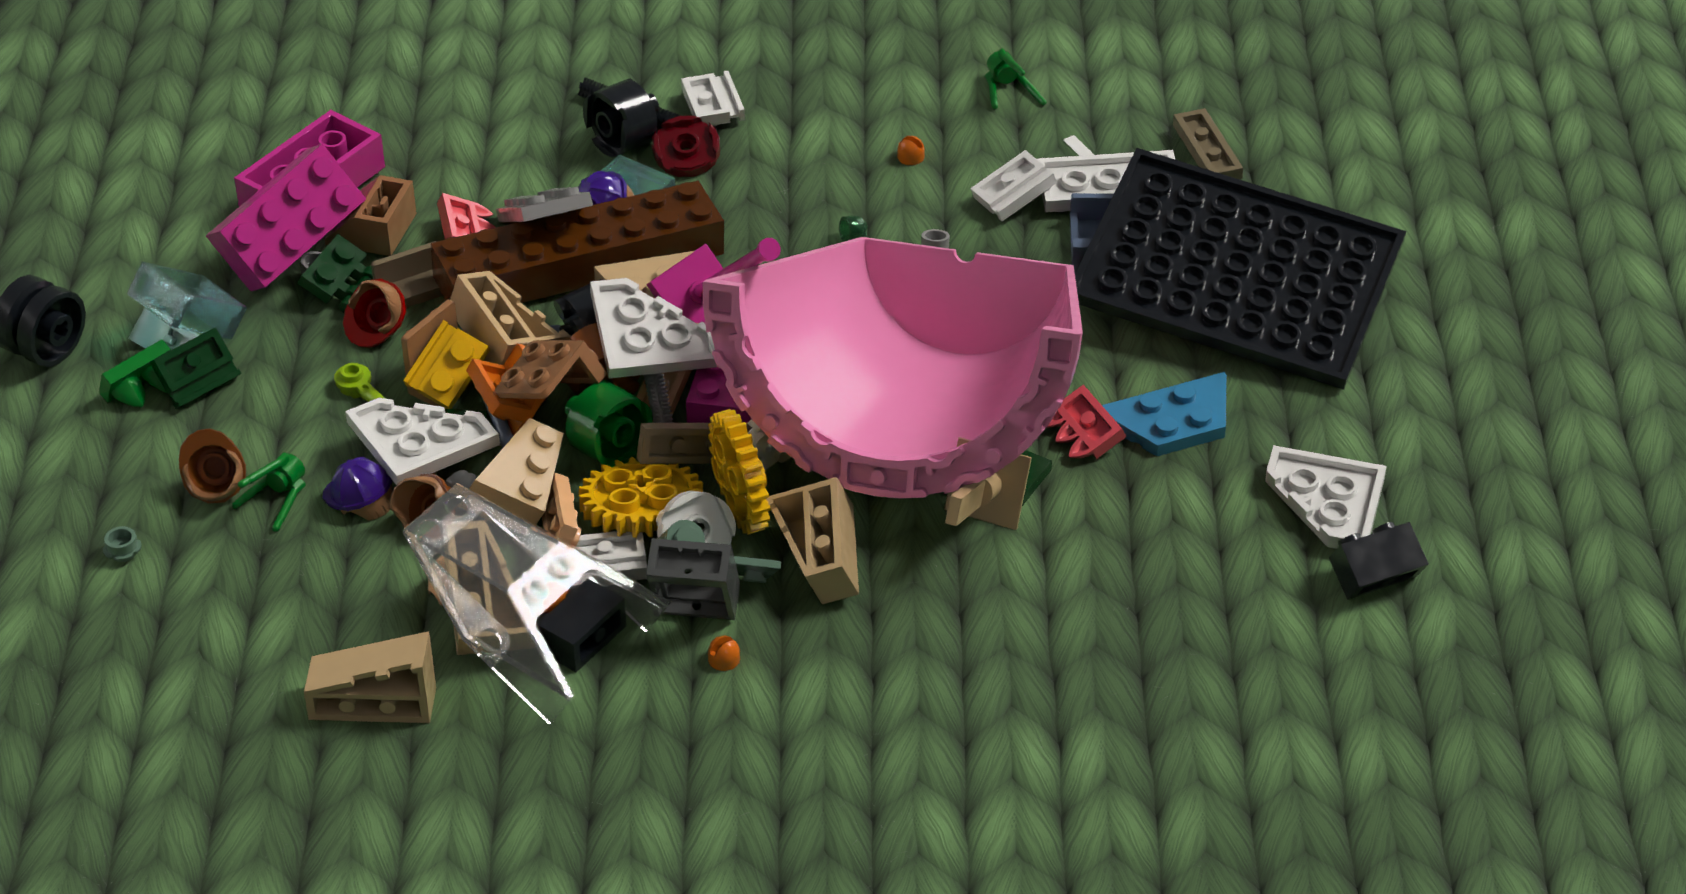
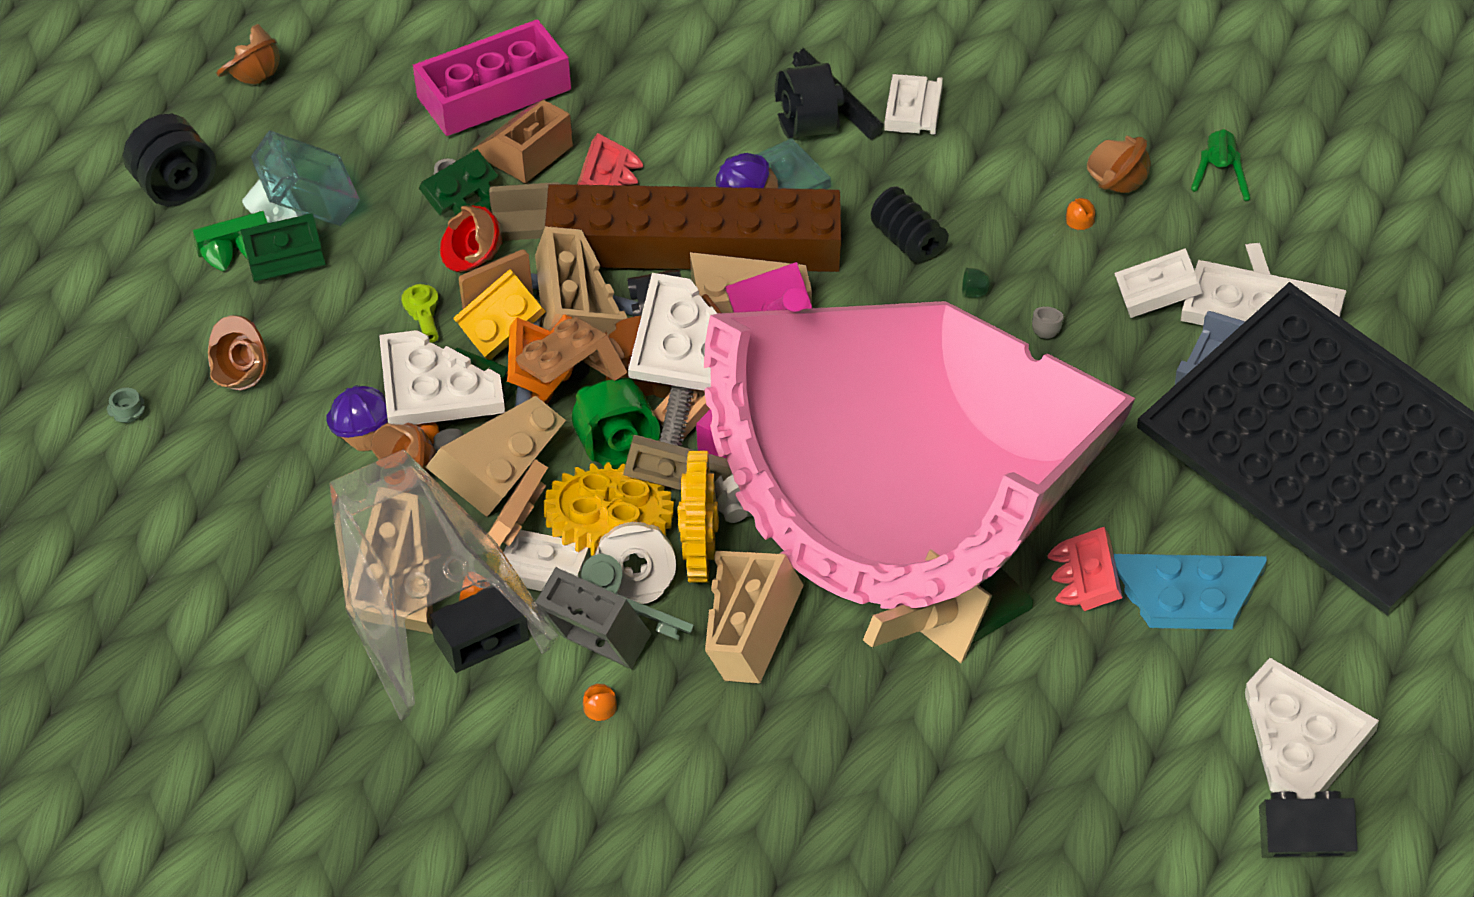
camera: 25 degrees right, 5 degrees up
dark pink brick [206,143,366,291] -> none
green plant [232,452,306,532] -> none
tan wedge [304,631,436,723] -> none
light grey plate [496,186,593,222] -> none
dark red plate [652,116,720,177] -> none
dark tan plate [1173,108,1243,179] -> none
none -> dark orange piece [216,24,280,84]
none -> black piece [870,186,949,263]
none -> piece [1087,136,1151,193]

